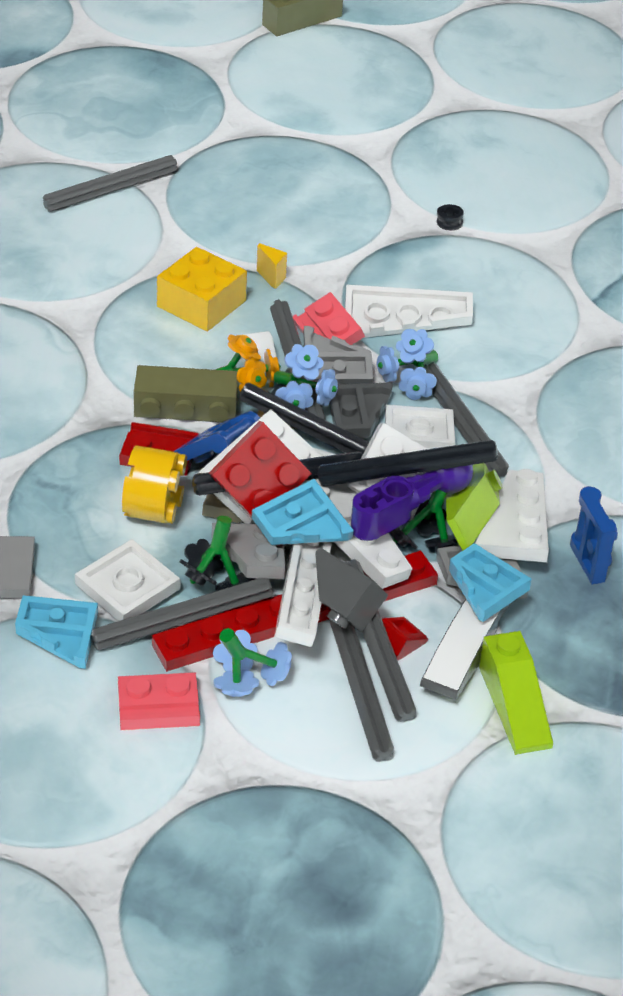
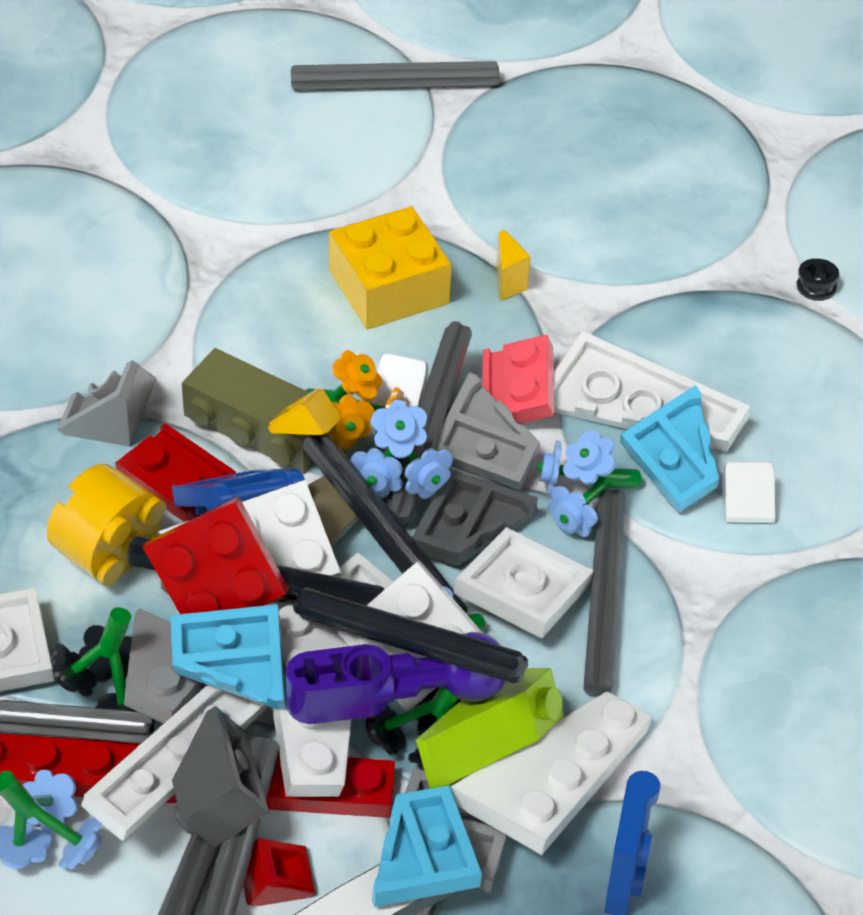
camera: 30 degrees right, 5 degrees up
none -> light grey slope [57,360,156,447]
none -> yellow slope [267,388,341,435]
none -> medium azure wing [620,385,719,513]
none -> white slope [721,462,775,523]

